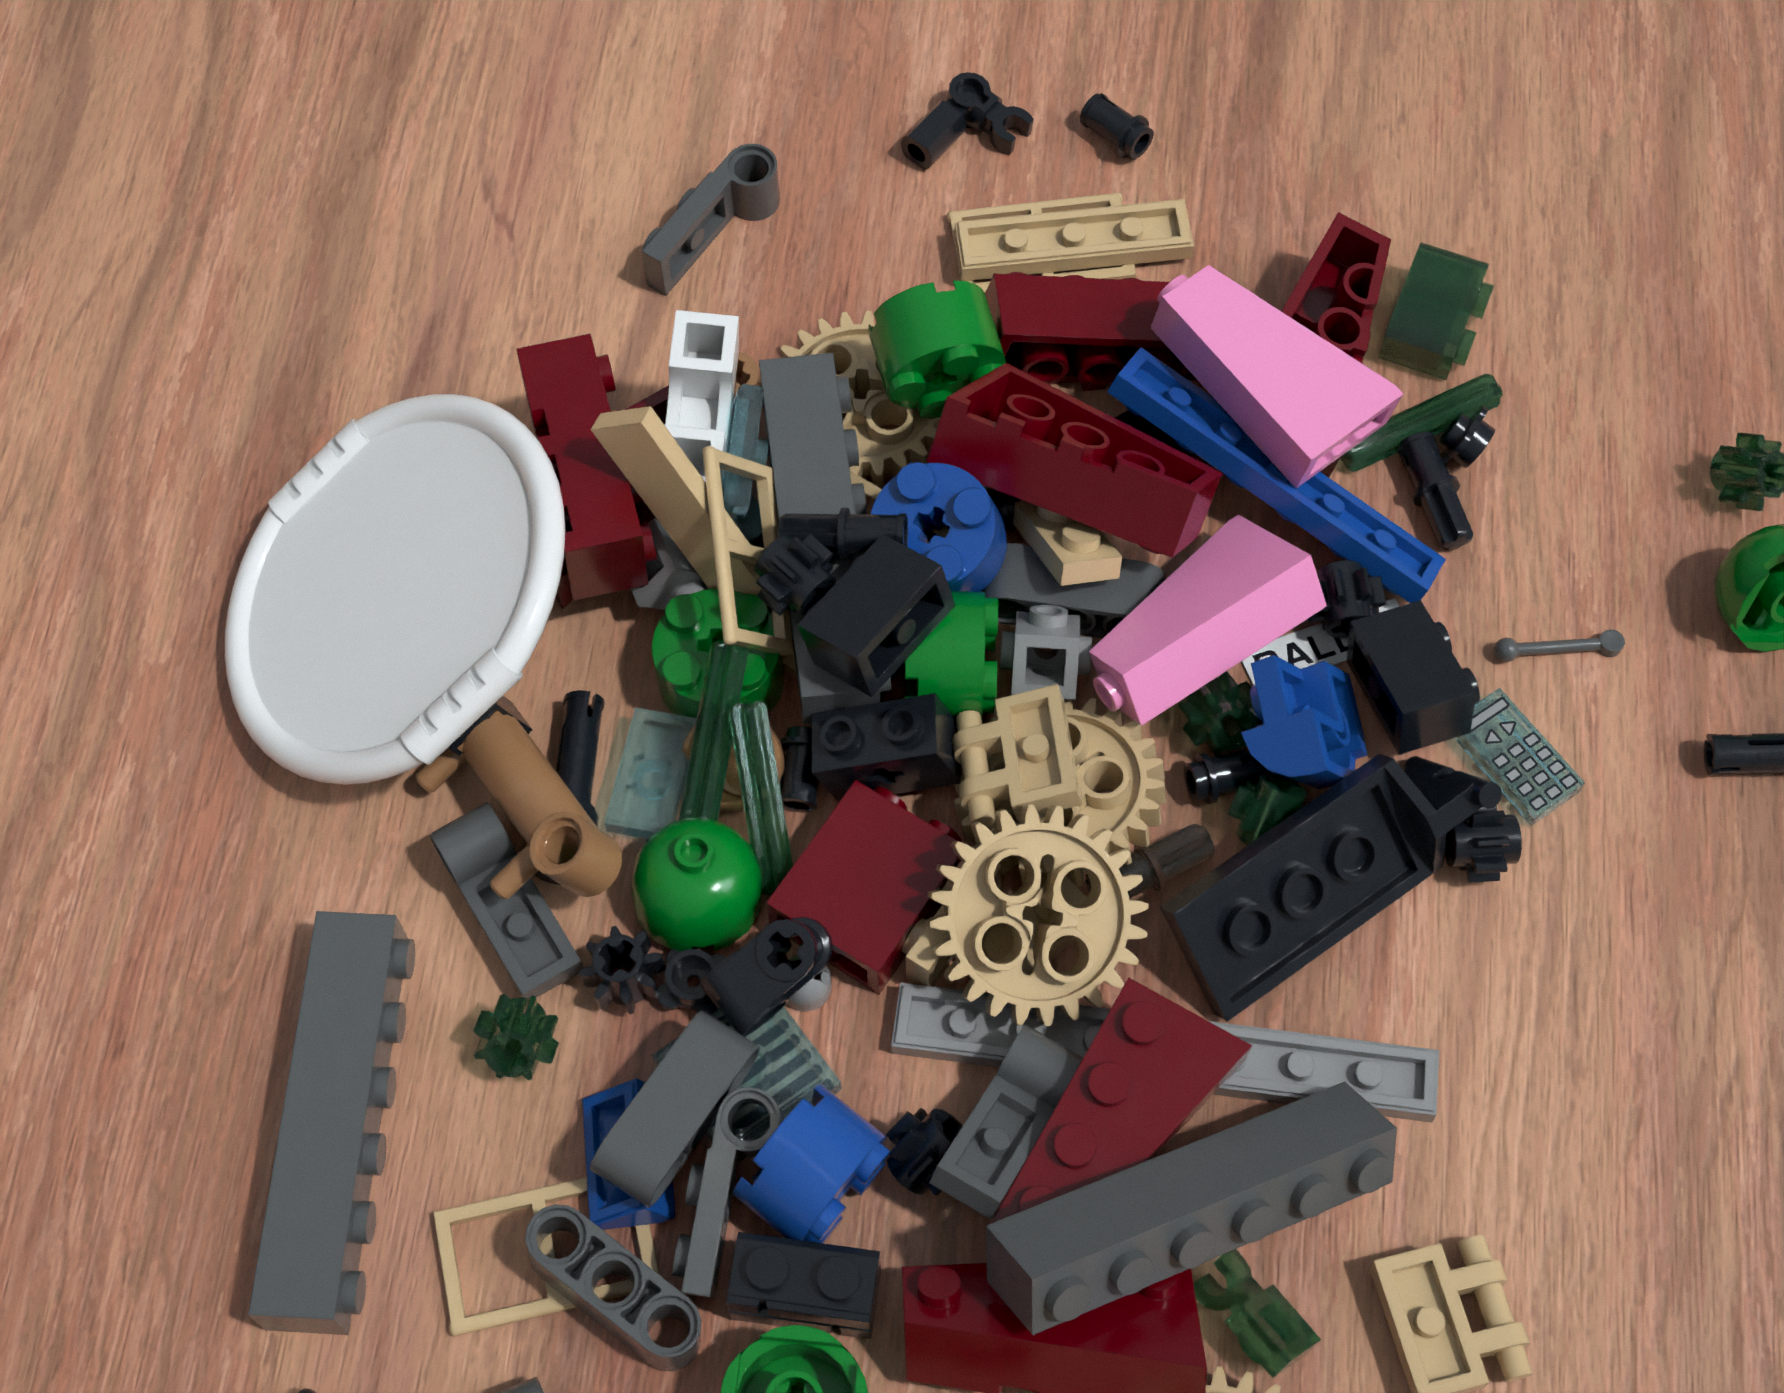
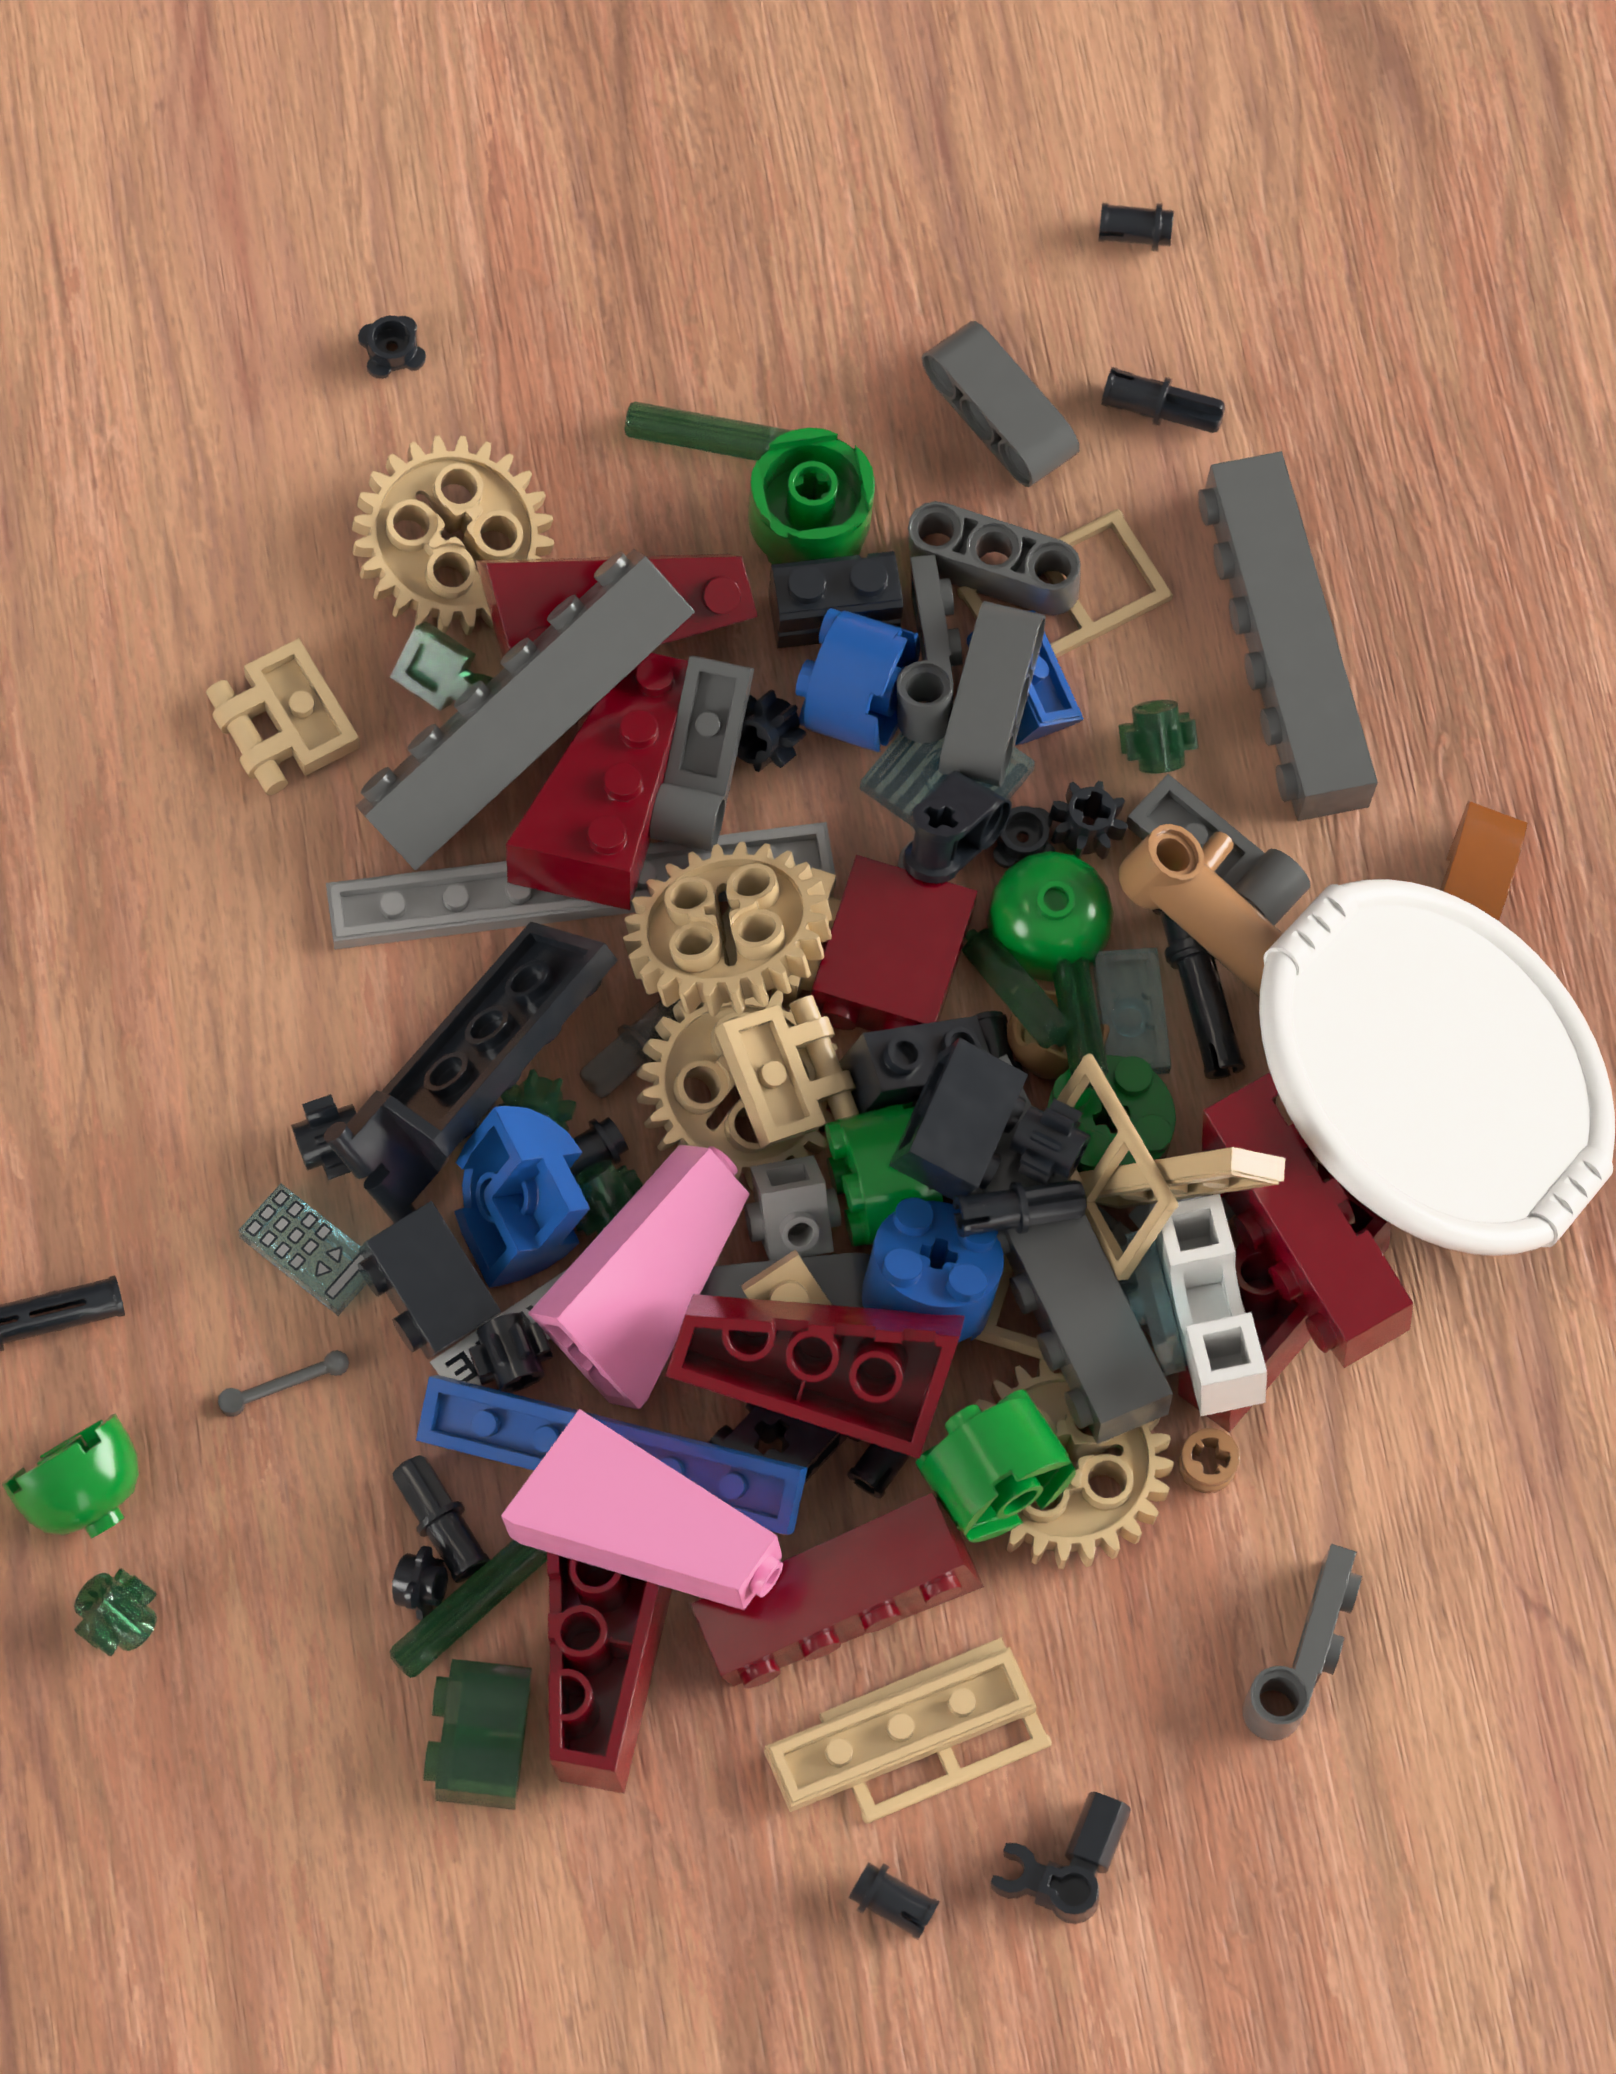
camera: 155 degrees right, 5 degrees up
none -> dark orange slope [1440,801,1528,921]

